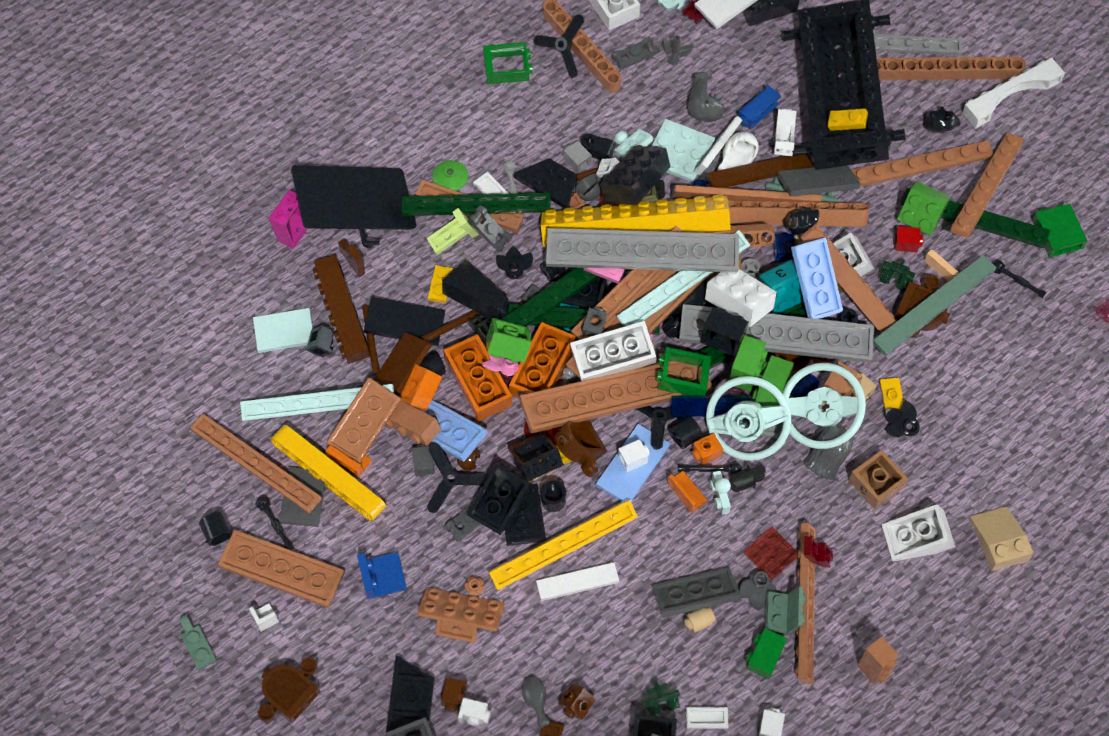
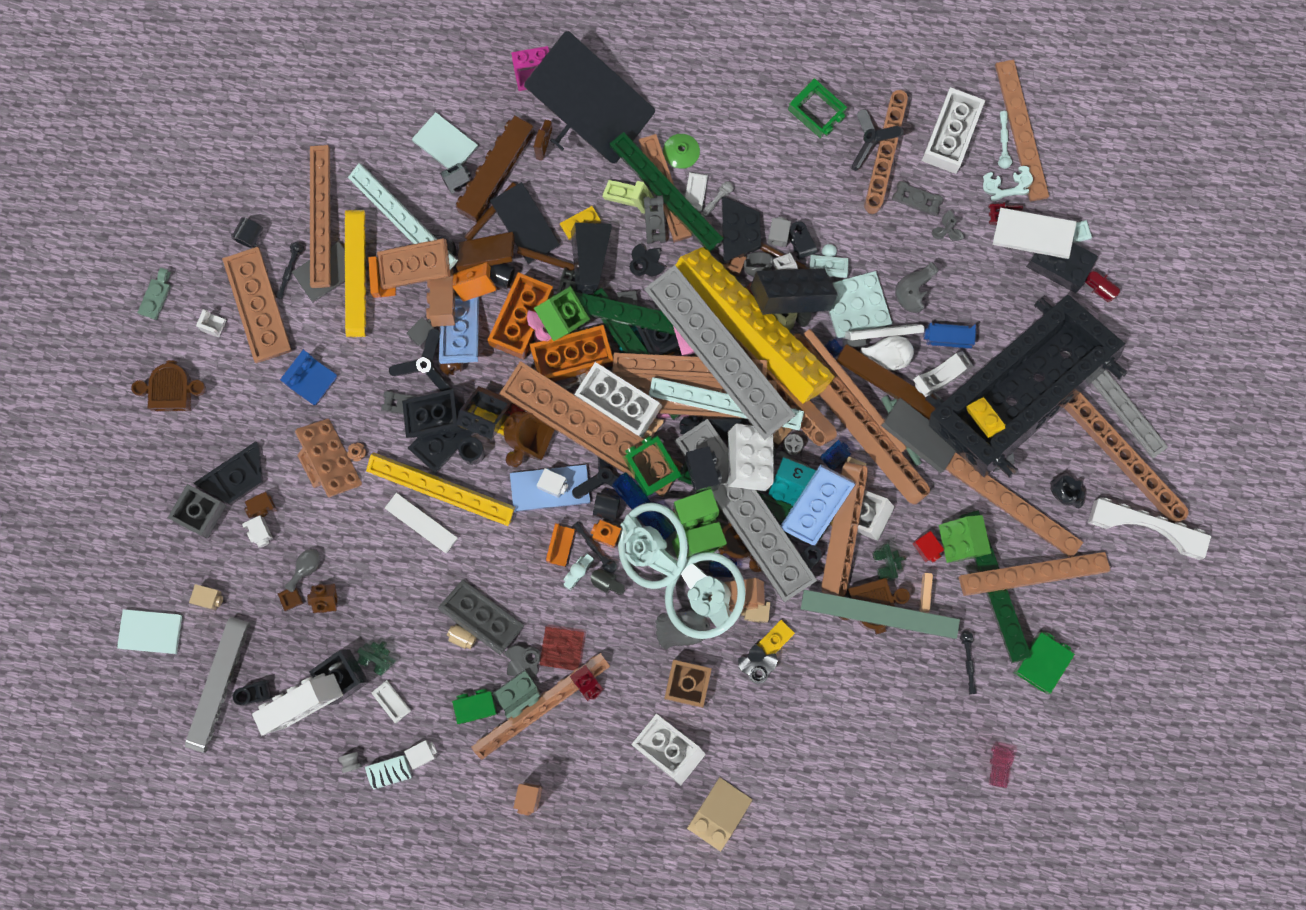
camera: 50 degrees right, 15 degrees up
dark grey brick [582,307,608,337] -> none
black hair [785,207,820,235] -> none

